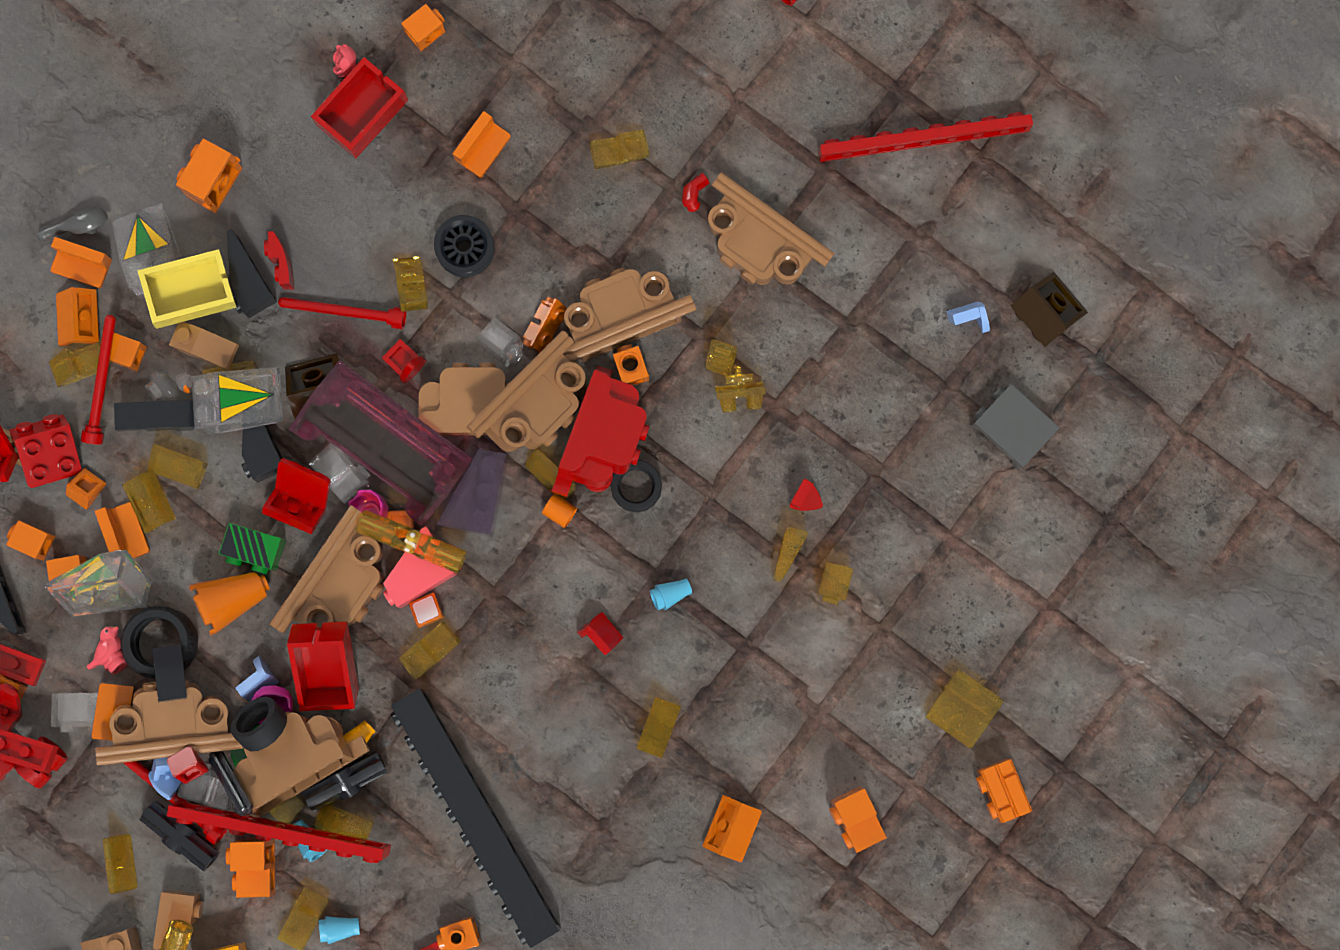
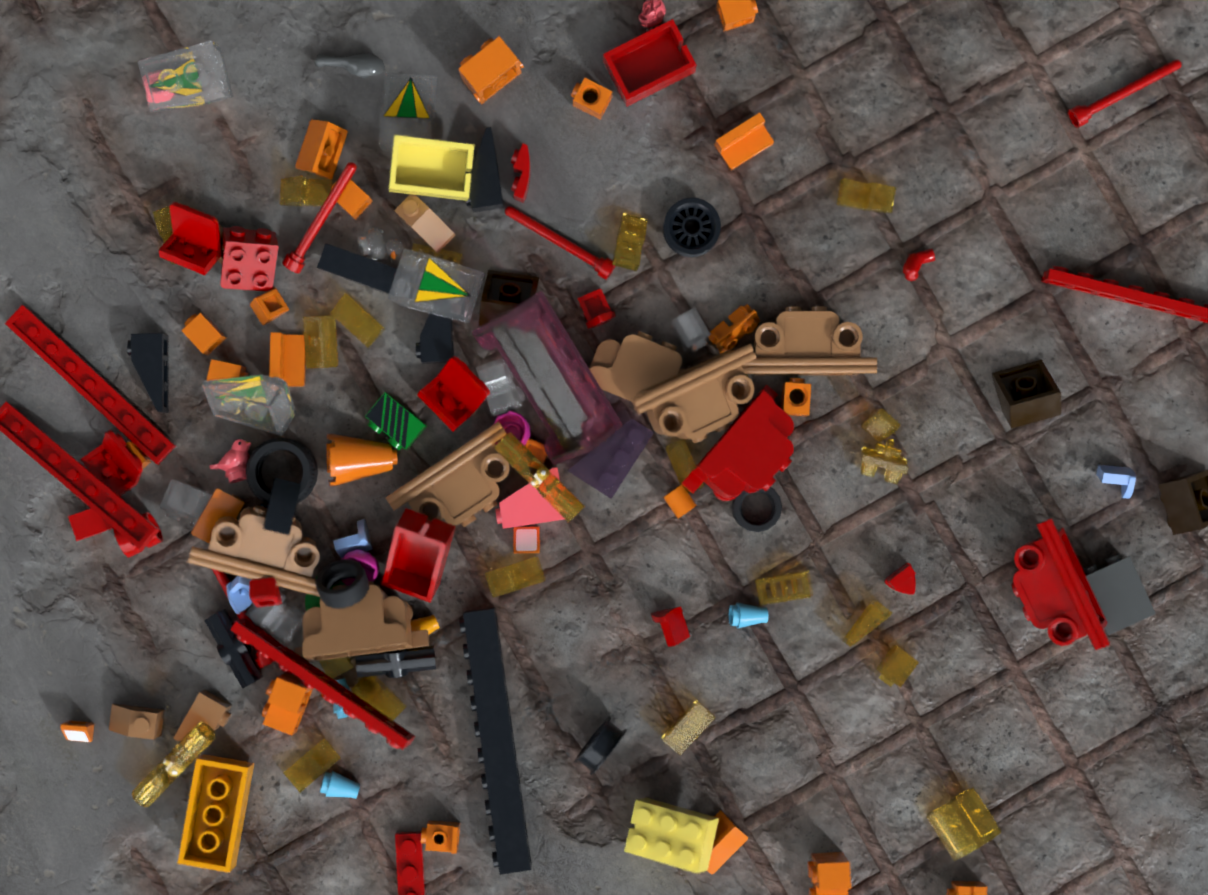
camera: 20 degrees right, 5 degrees up
orange panel [50,237,112,289] -> none
clear yellow slope [102,834,138,894] -> none
black axle [208,751,254,816] -> none
medium nougat brick [708,172,835,285] -> none
none -> orange brick [571,77,612,120]
none -> black wheel [574,716,627,775]
none -> light yellow piece [624,798,719,874]
none -> clear yellow slope [755,570,813,605]
none -> dark brown slope [992,359,1061,429]
none -> red brick [1011,518,1110,650]

